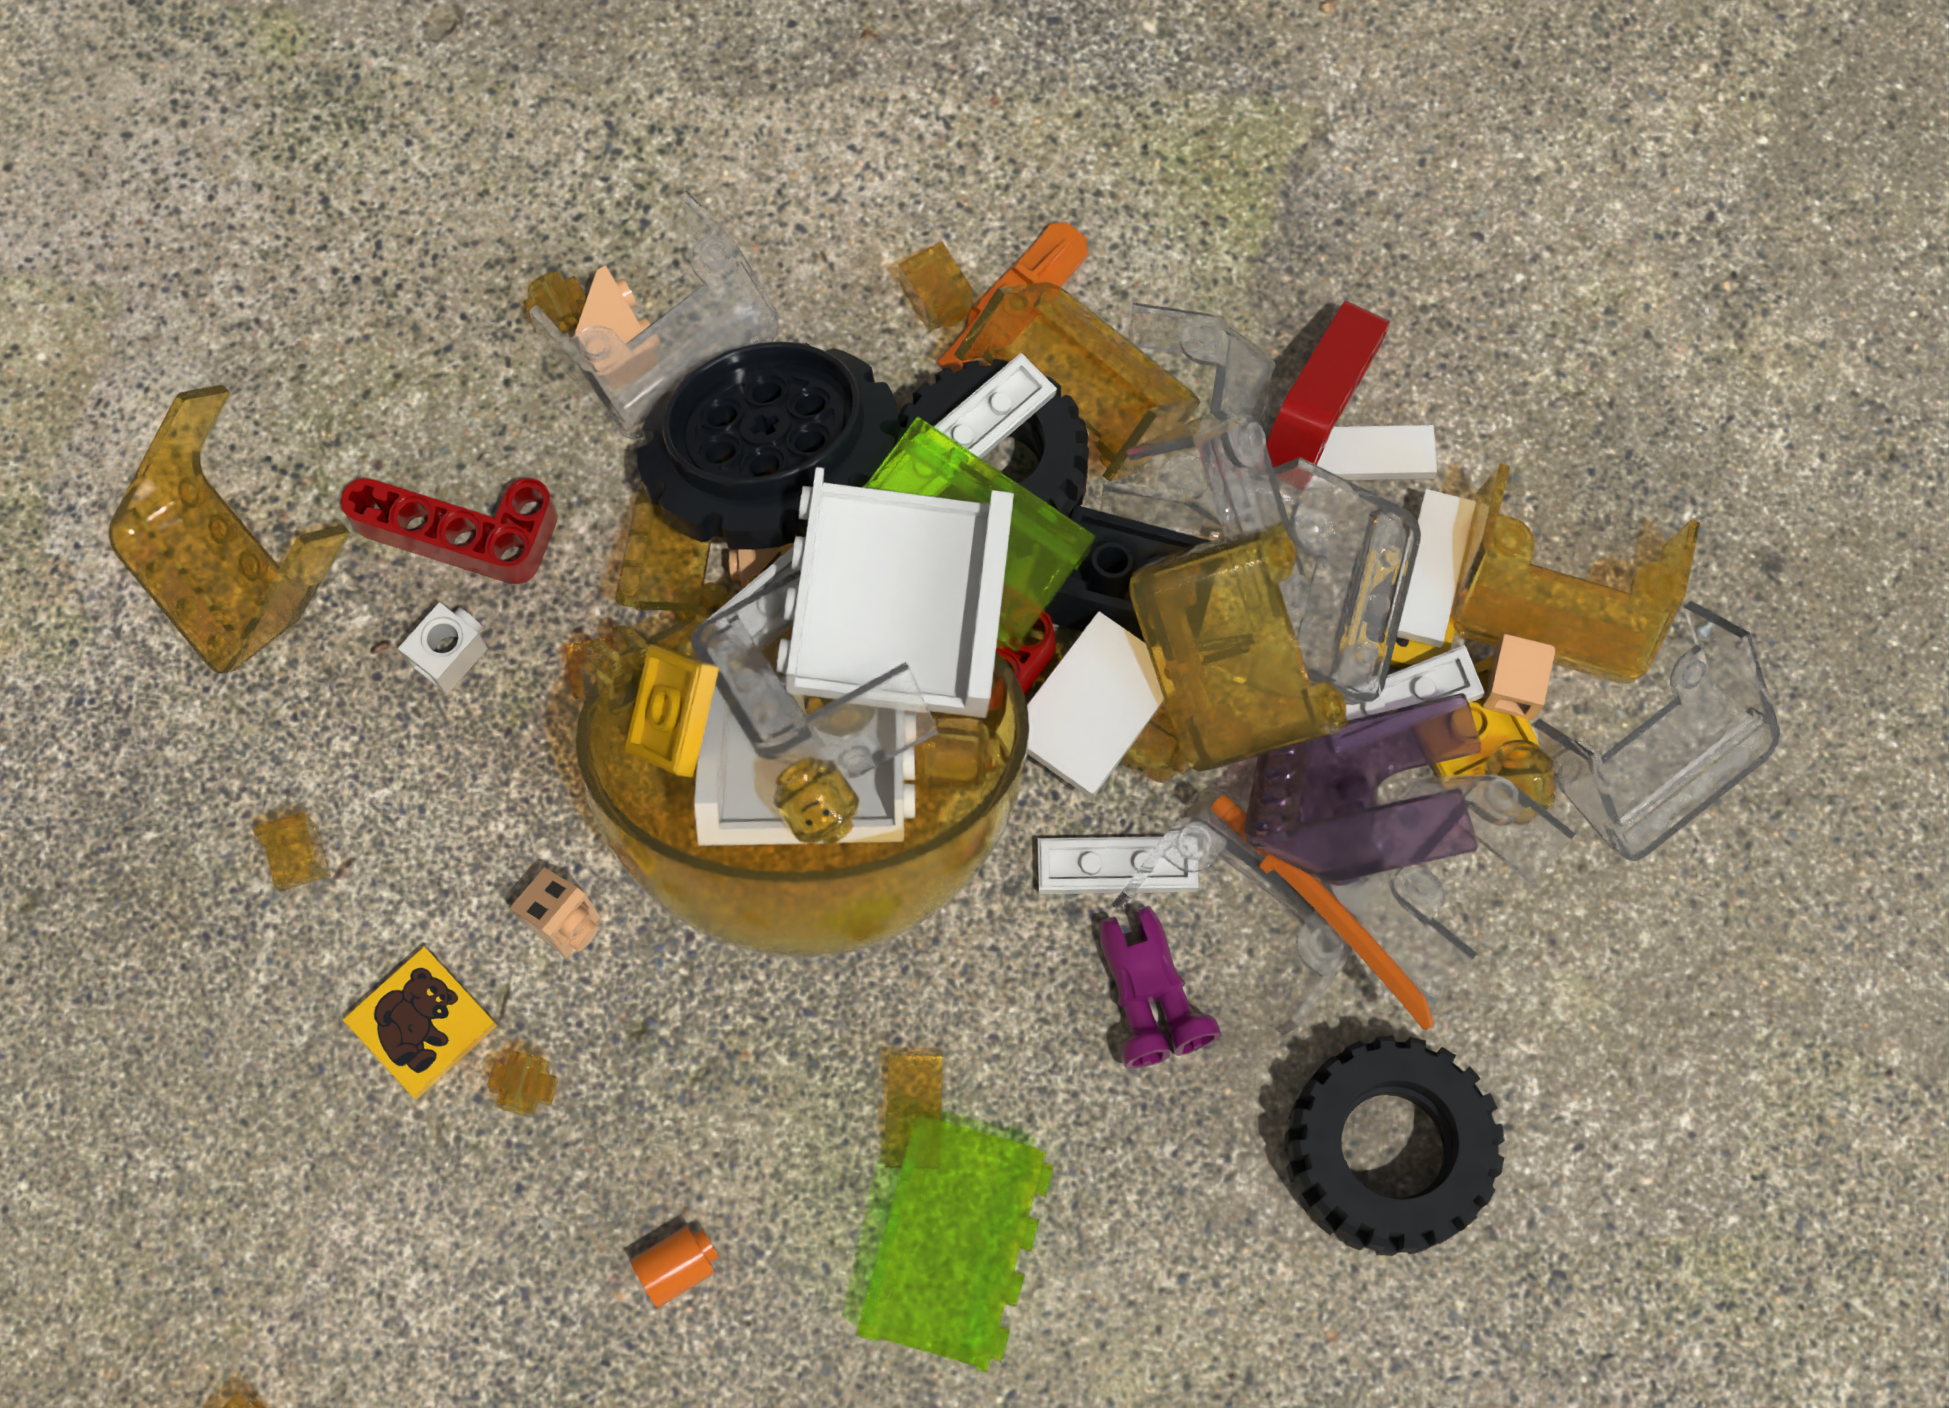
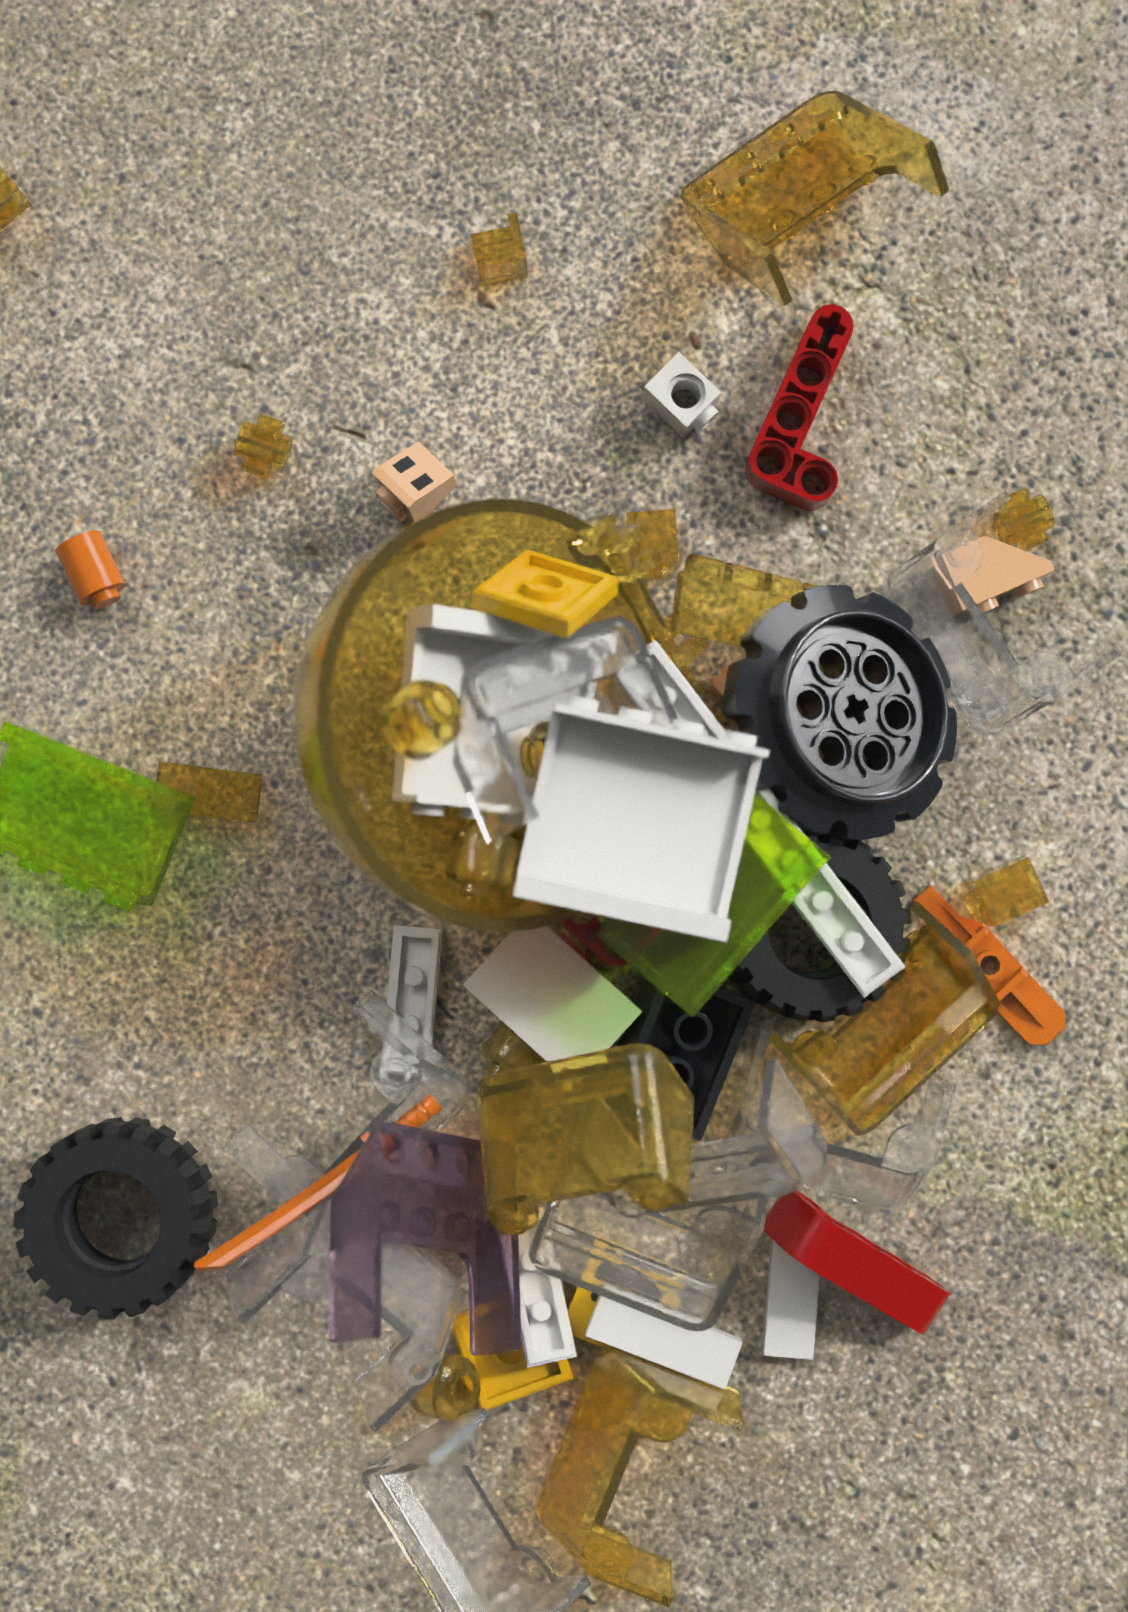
camera: 95 degrees right, 15 degrees up
tile [343,946,498,1100] -> none
magenta piece [1099,906,1222,1069] -> none
light nougat panel [1482,634,1555,721] -> none

